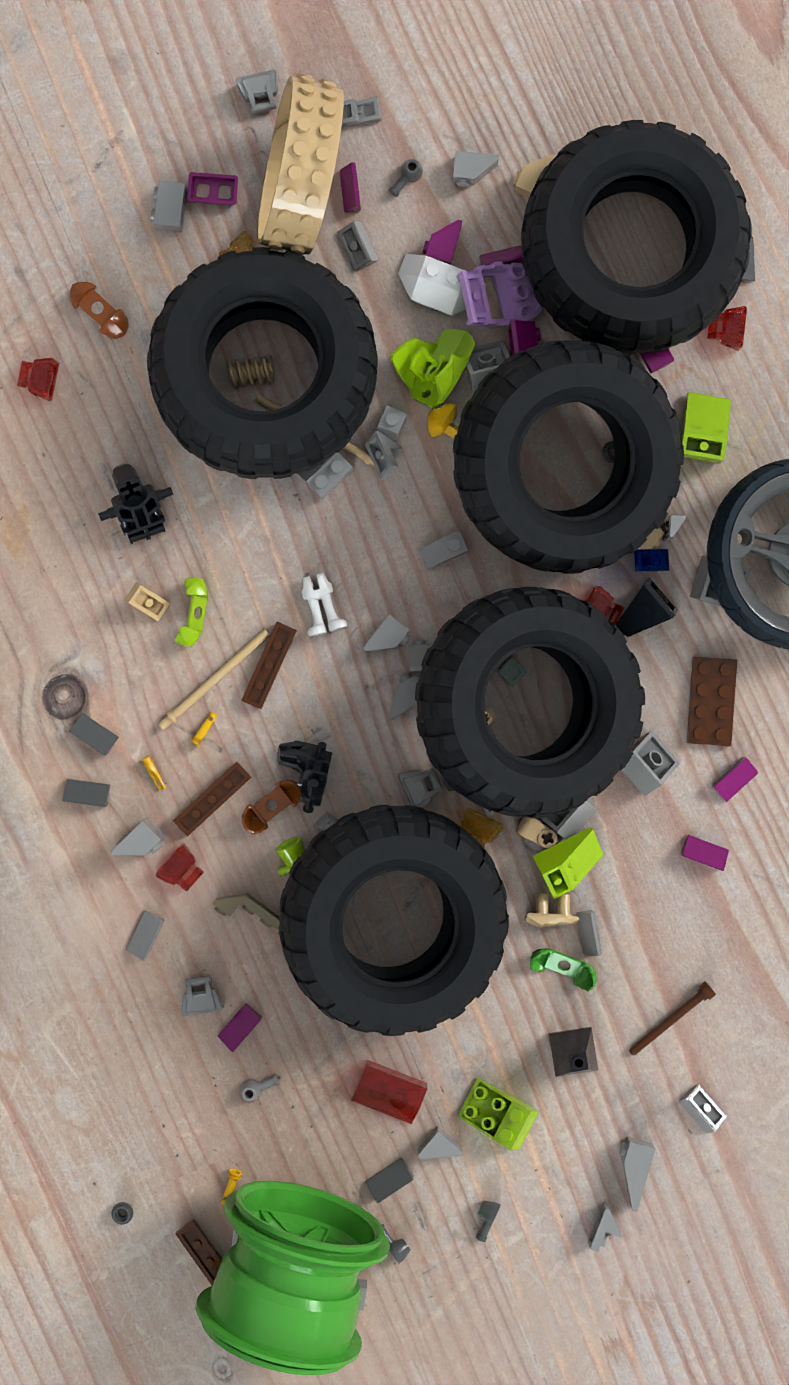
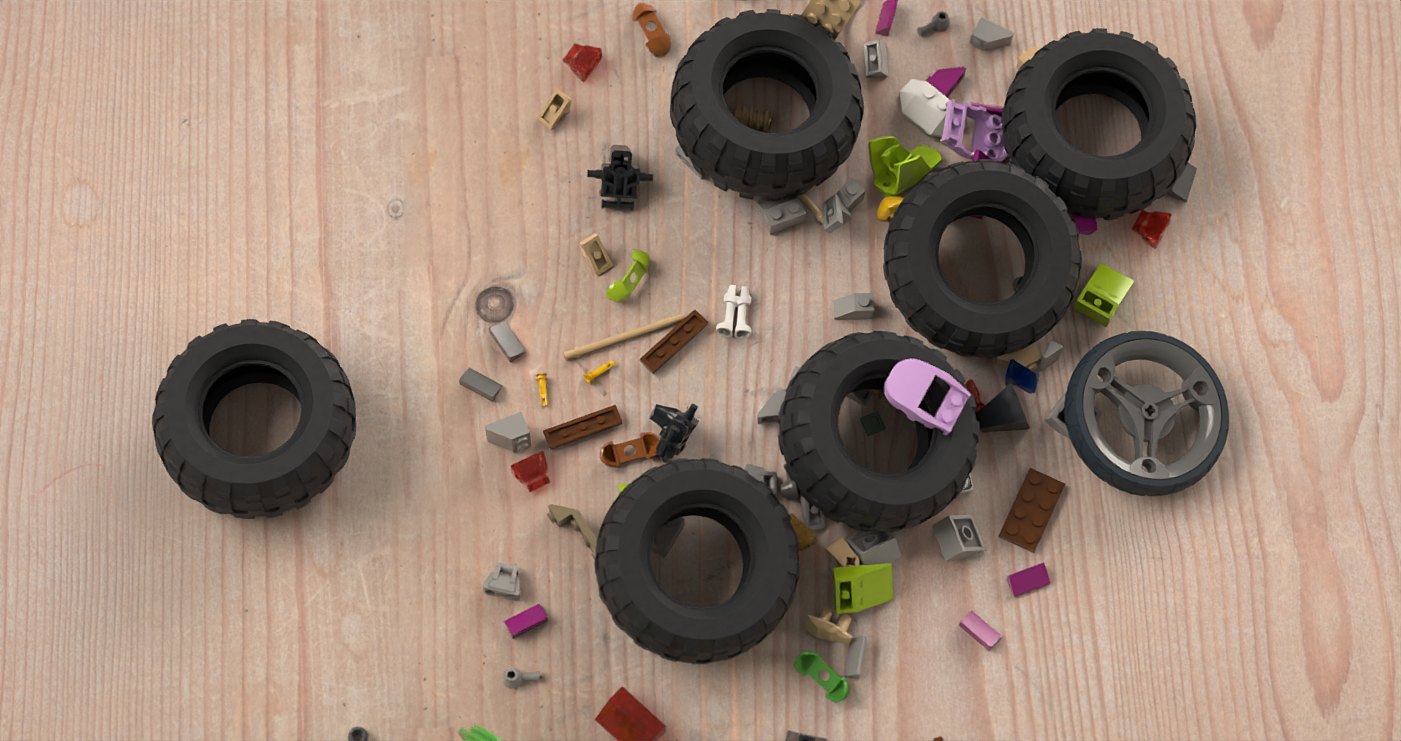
camera: 10 degrees right, 20 degrees down
light grey slope [126,910,165,960] -> none
light grey slope [363,614,411,652] -> none
none -> tan slope [537,88,571,129]
none -> lavender slope [884,359,971,435]

